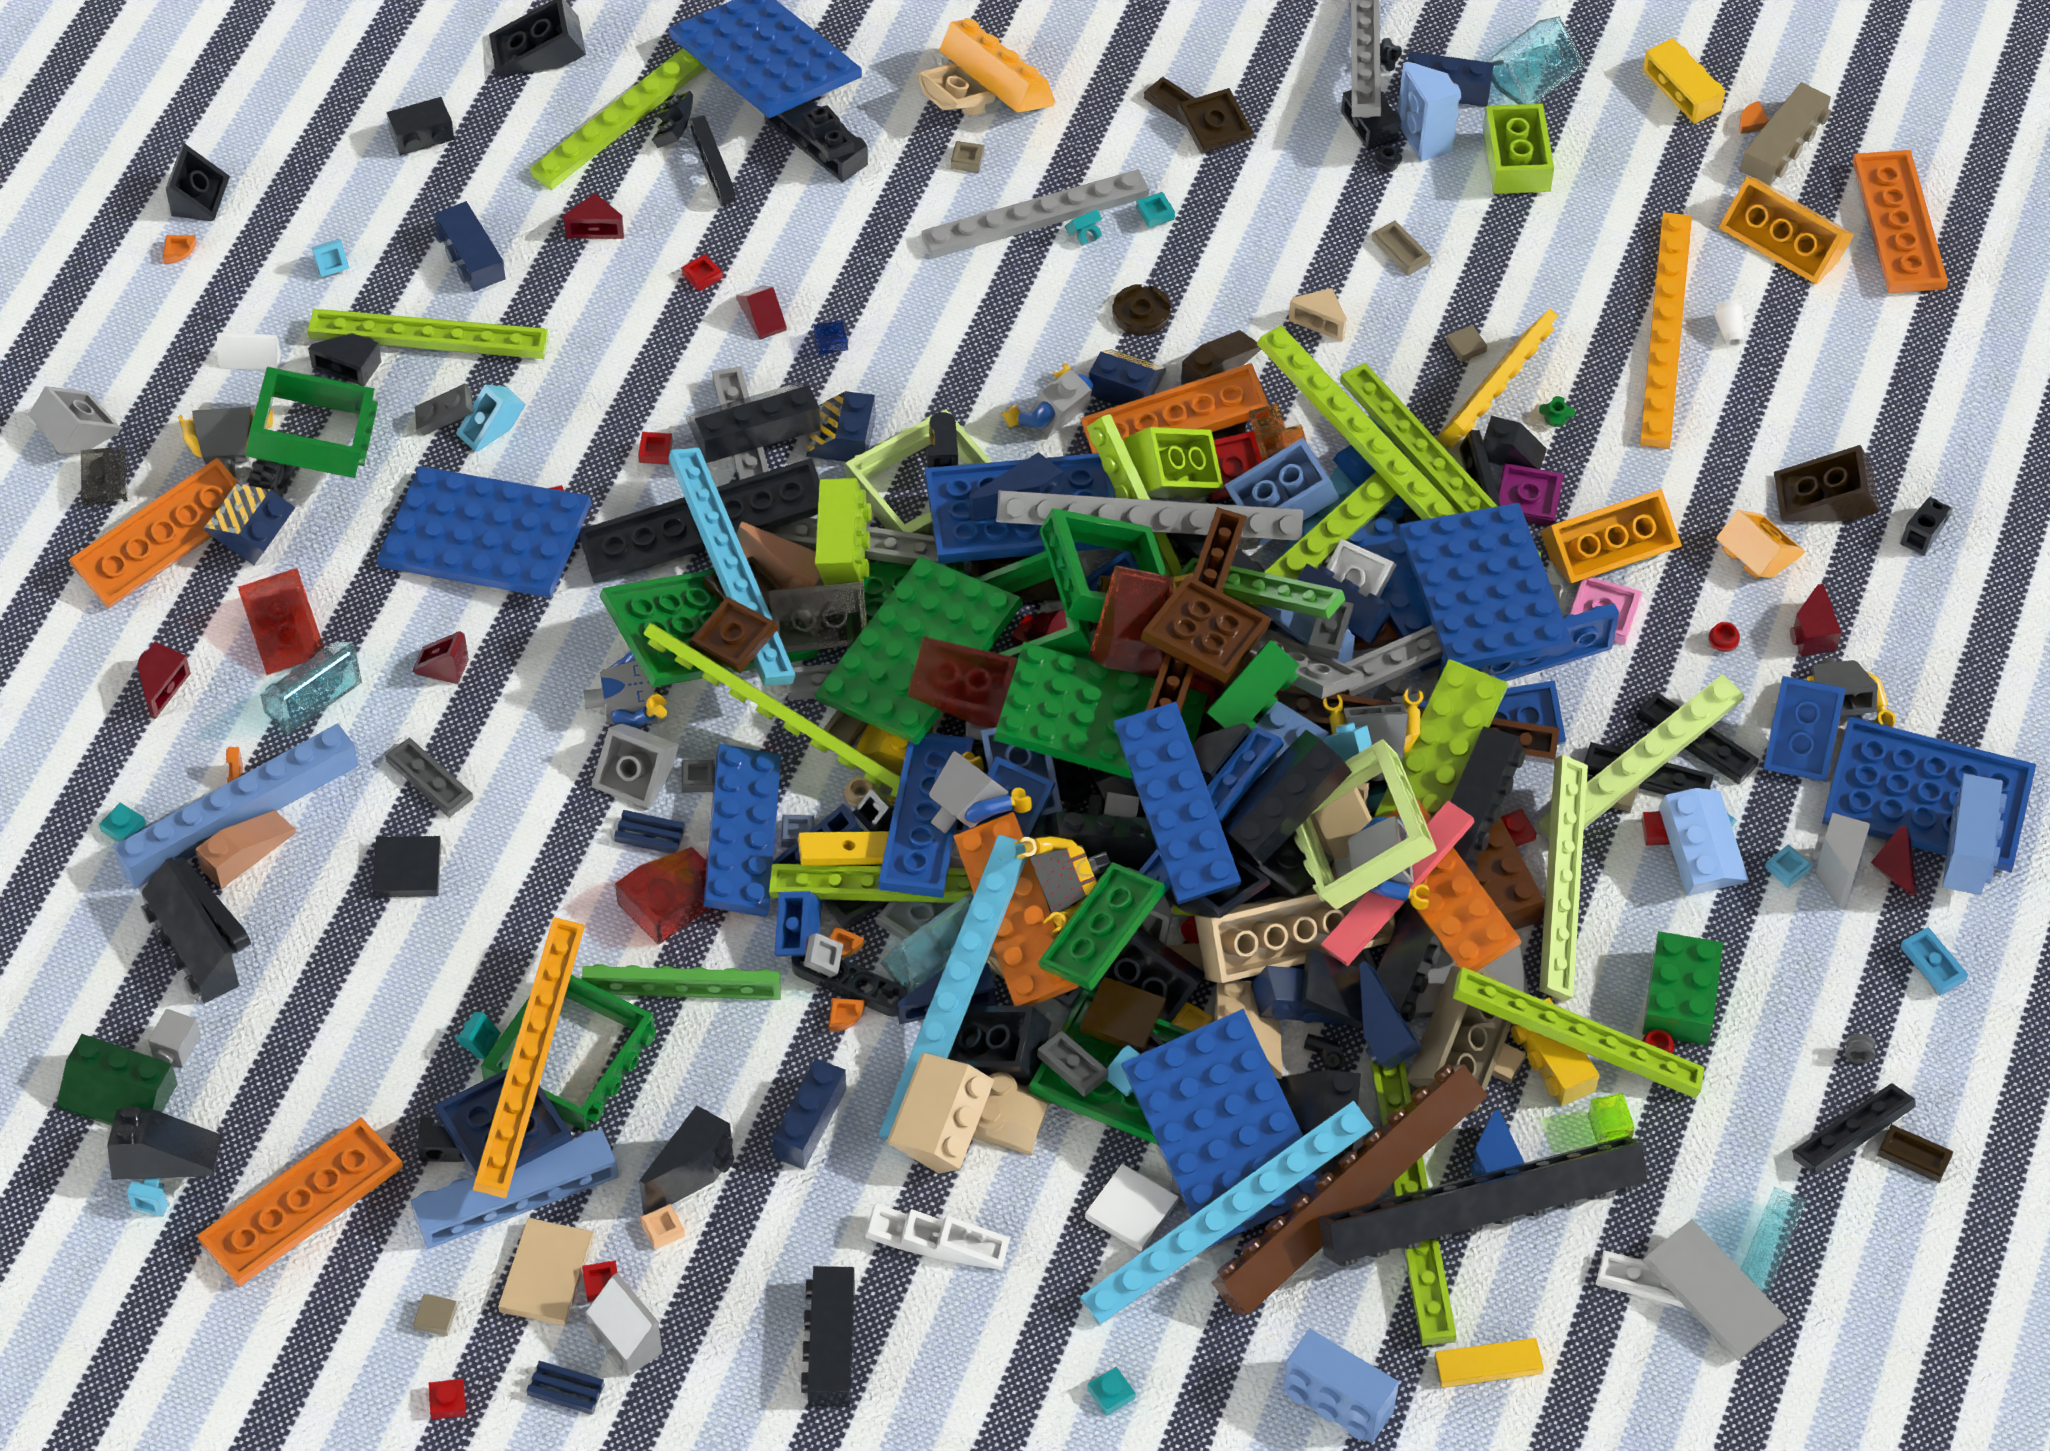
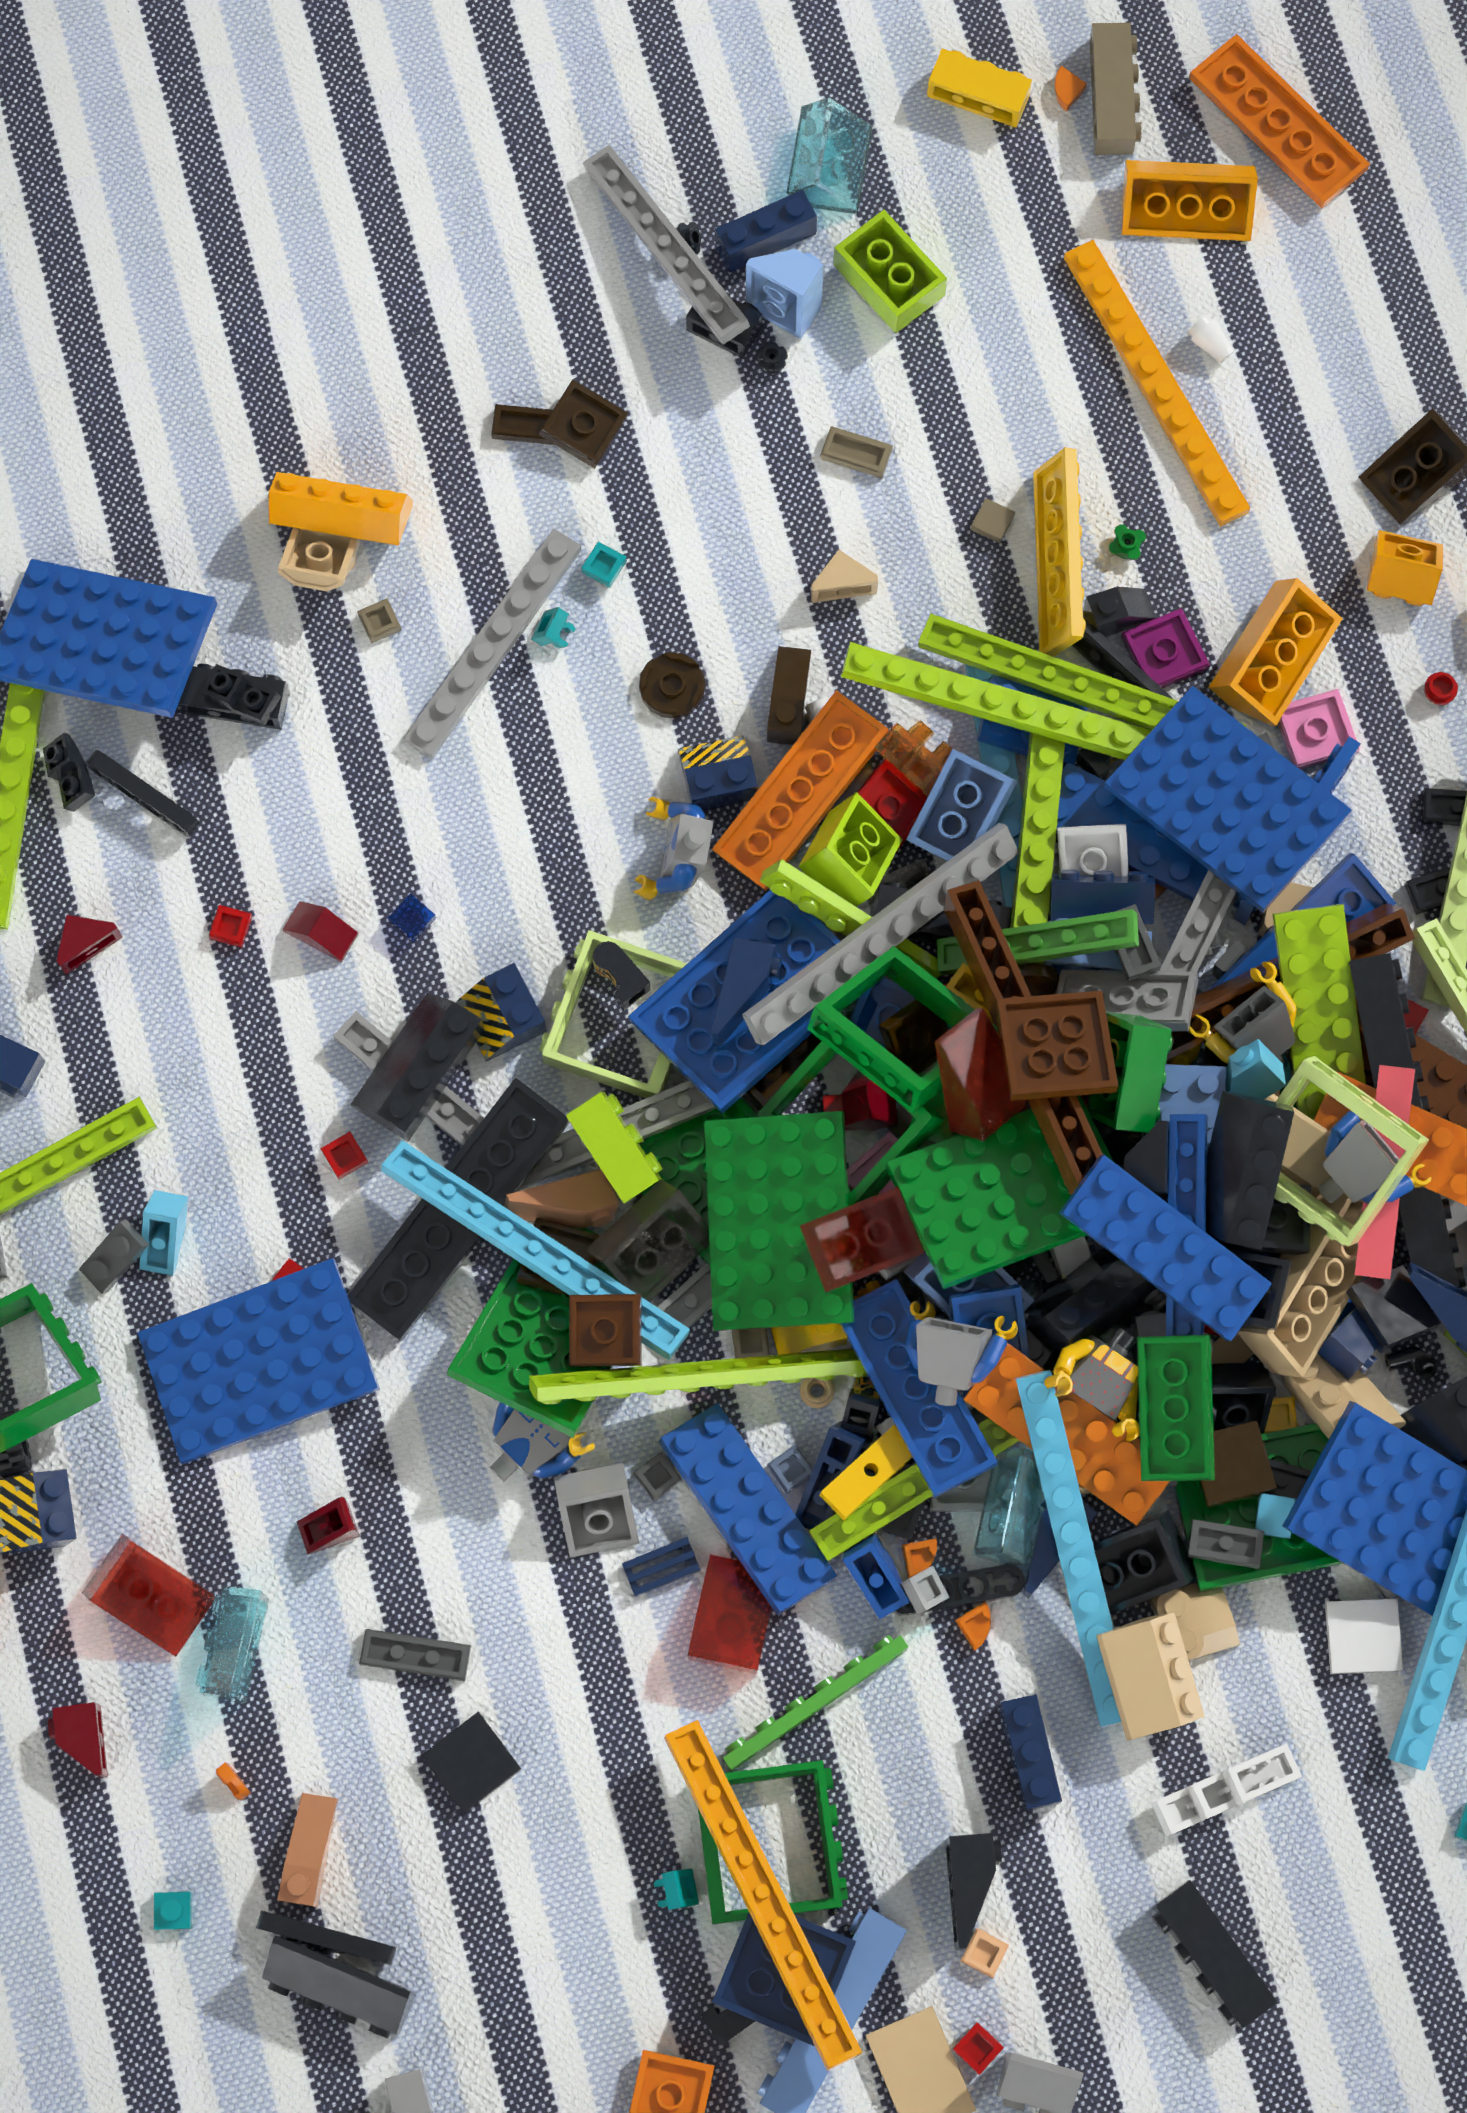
camera: 35 degrees left, 20 degrees up
medium blue brick [113,723,358,889] -> none

